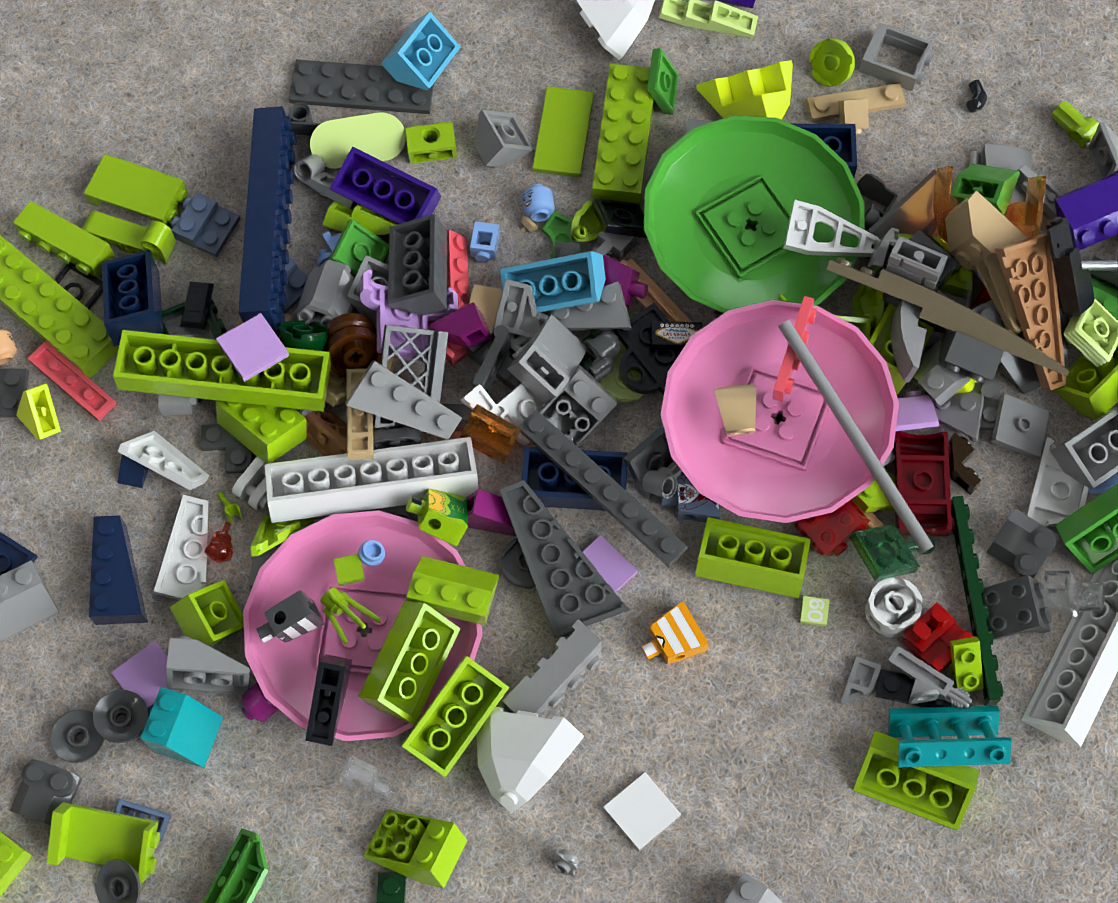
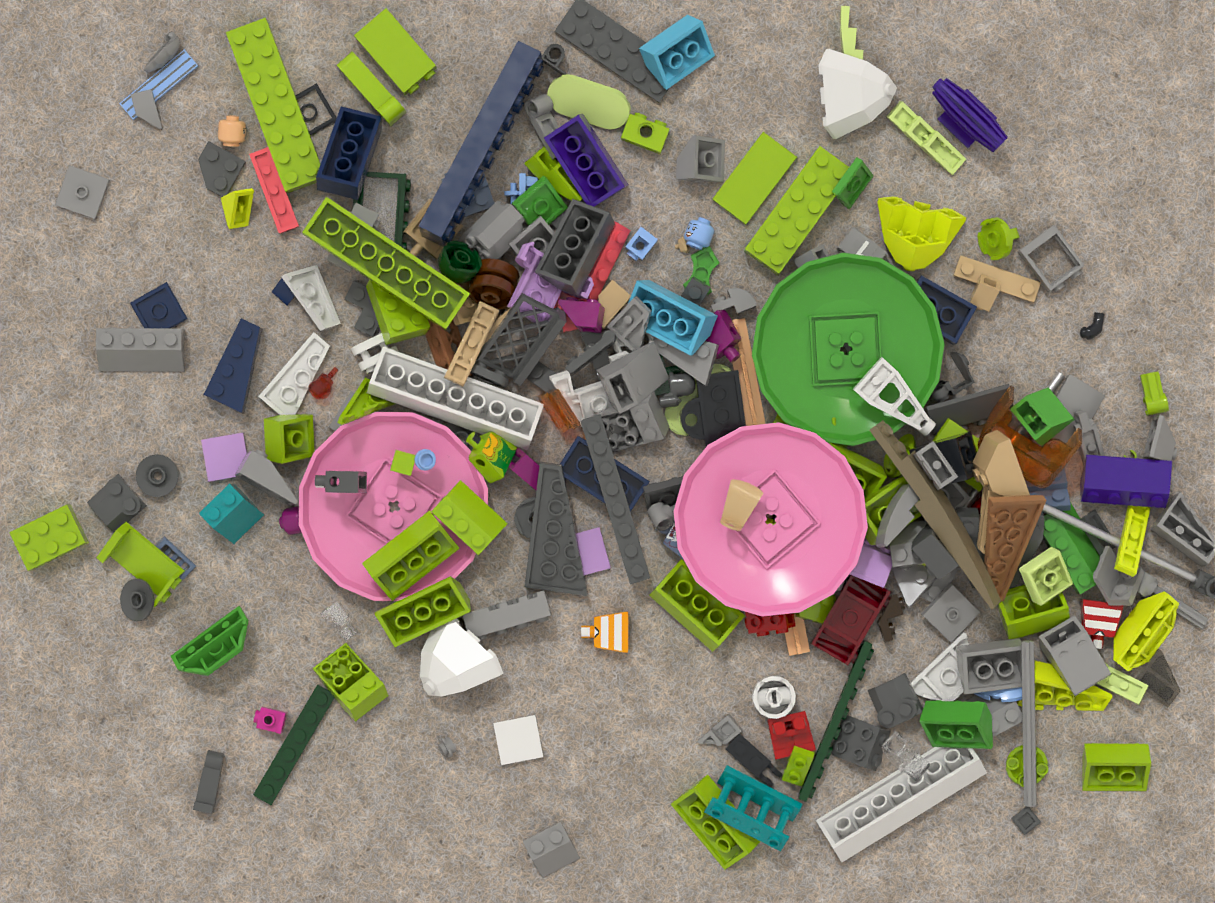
camera: 30 degrees right, 20 degrees up
lime brick [13,200,115,278] -> none
dark grey dish [93,690,148,743] -> none
sand blue plate [171,192,241,257] -> none
black tile [180,281,214,330] -> none
lavender tile [216,313,289,382] -> none
lime hand [217,492,243,524] -> none
black slope [305,654,352,746] -> none
lime plant [320,587,381,644] -> none
light grey wedge [345,360,462,439] -> none
lime arm [570,200,603,242] -> none
black tile [592,198,647,238] -> none
tile [651,321,702,349] -> none
coral plate [773,296,817,402] -> none
light grey piece [778,320,934,553] -> none
yellowish green tile [800,596,830,627] -> none
clear green plate [849,524,935,581] -> none
light grey slope [867,228,899,272] -> none
light grey piece [888,646,972,708] -> none
black piece [1046,217,1095,314] -> none

